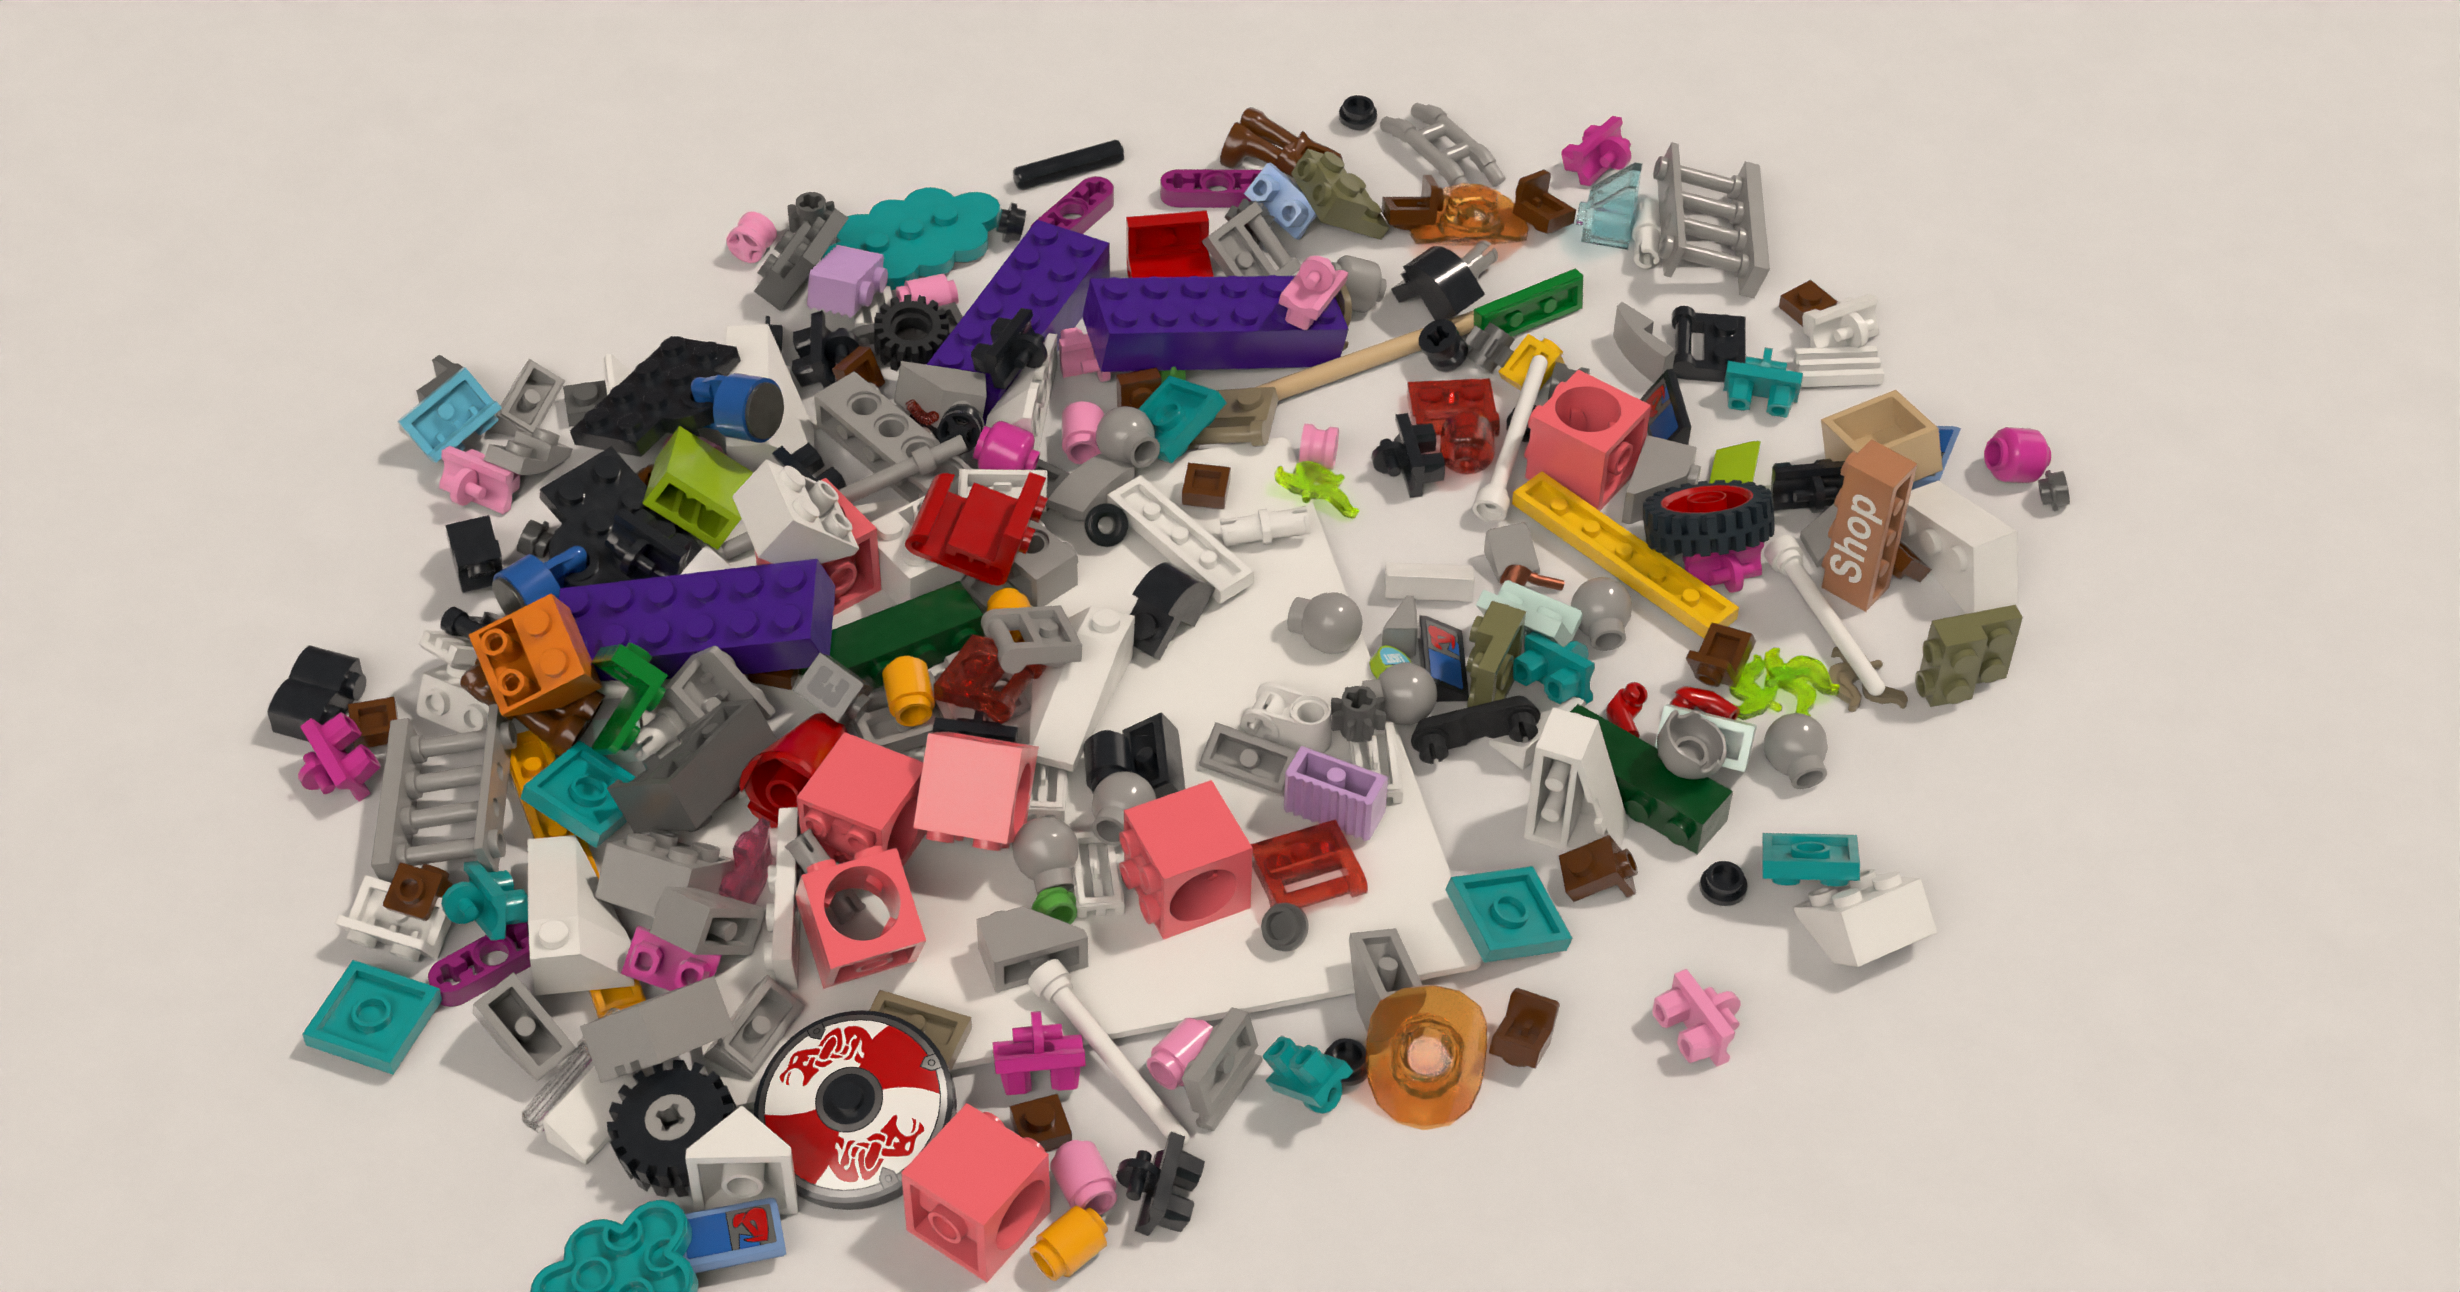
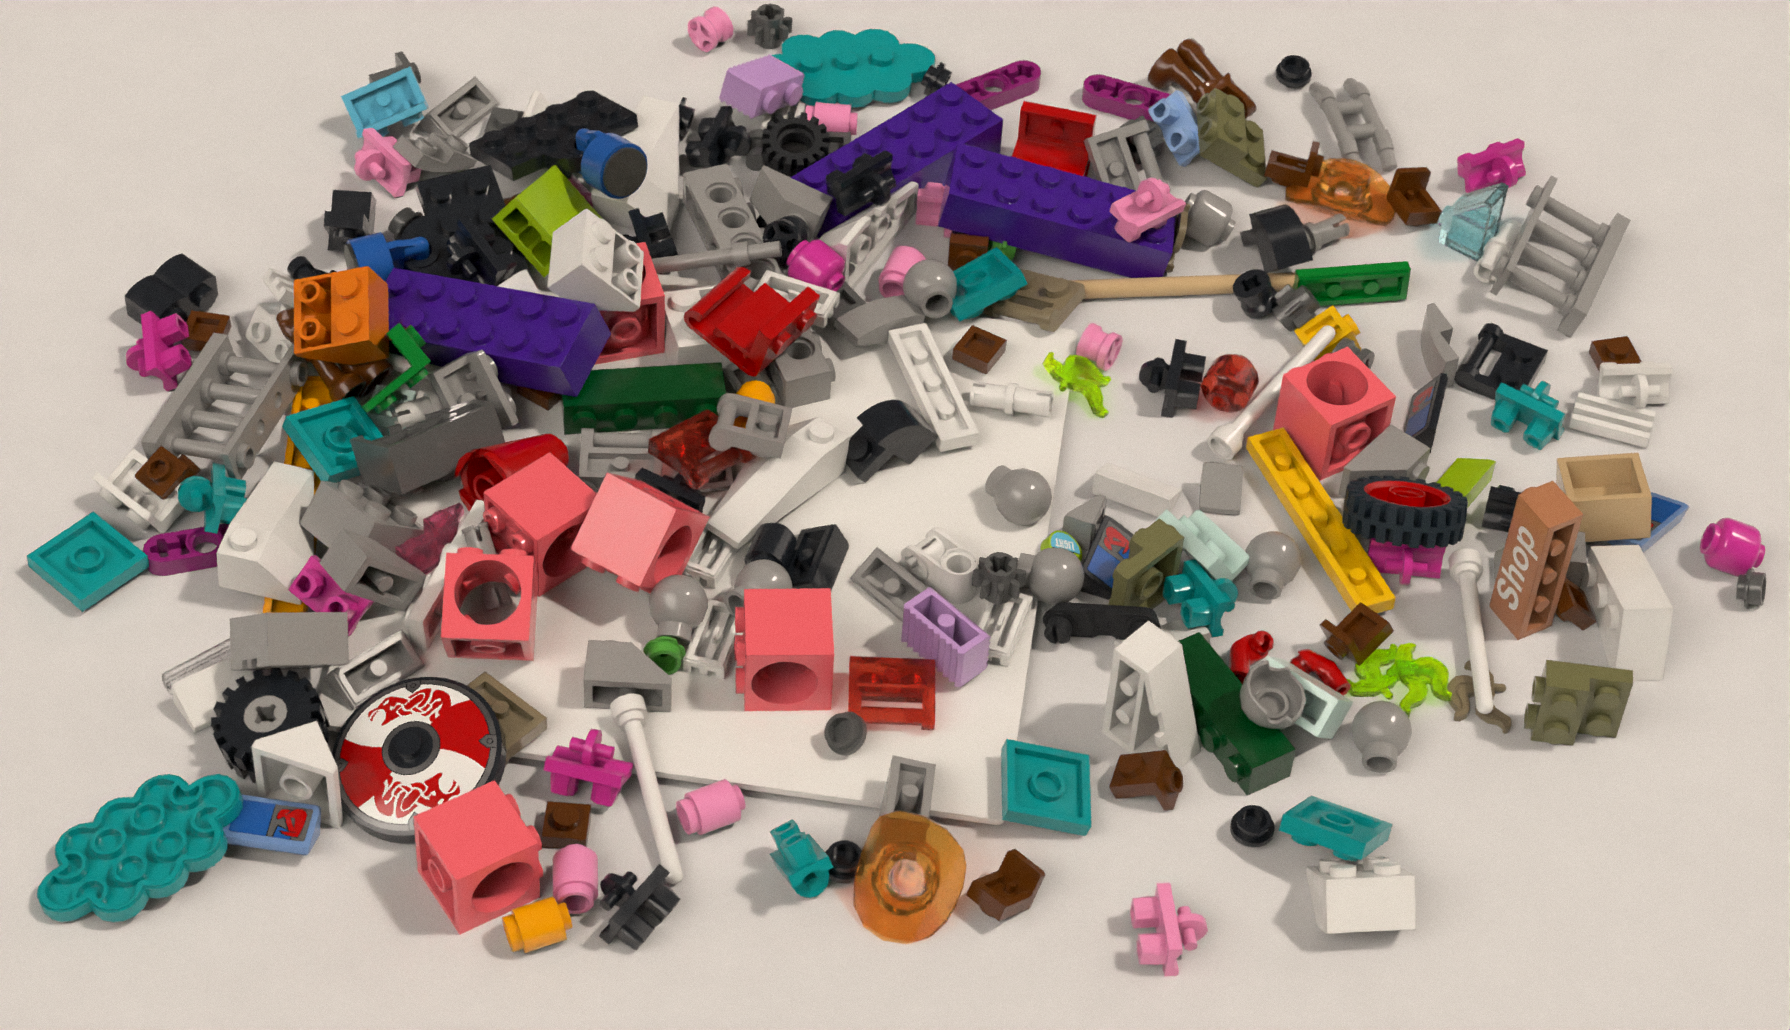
camera: 20 degrees right, 0 degrees up
light grey slope [473,972,577,1082] -> none
dark grey plate [754,208,848,311] -> none
brick [793,652,874,725] -> none
reddish brown plate [832,346,886,389] -> none
light orange brick [882,656,935,727] -> none
clear red leg [905,399,939,425] -> none
black axle [1013,140,1124,190] -> none
black plate [1084,503,1128,547] -> none
light grey plate [1182,1007,1263,1131] -> none
clear red plate [1407,378,1500,438] -> none
copper hand [1500,565,1564,591] -> none

